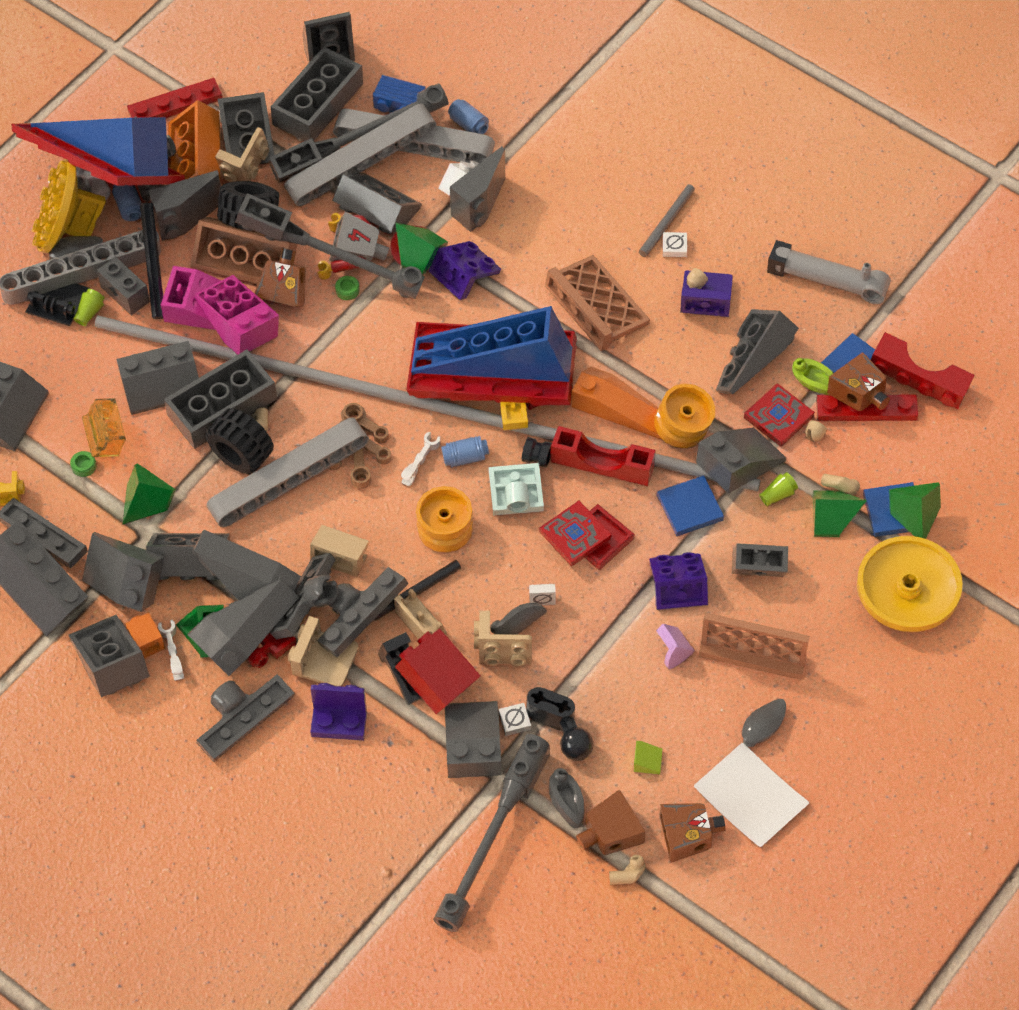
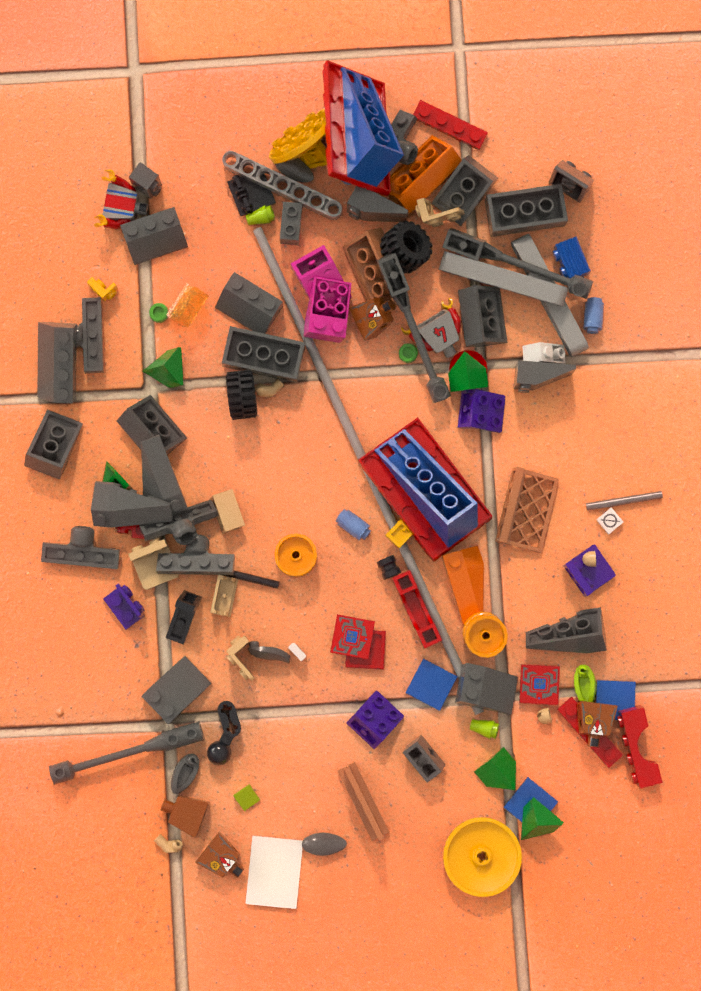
camera: 45 degrees right, 25 degrees up
dark grey slope [82,532,164,612] -> none
orange brick [125,612,165,659] -> none
black axle [140,203,163,319] -> none
white piece [158,620,184,681] -> none
light grey beam [206,418,369,527] -> none
medium nougat plant [329,403,391,489] -> none
red brick [395,628,481,715] -> none
white piece [401,432,440,486] -> none
light aqua plate [489,463,544,516] -> none
white tile [498,703,531,736] -> none
lavender tile [656,624,695,669] -> none
light grey piece [767,240,891,304] -> none
tan arm [821,474,860,496] -> none

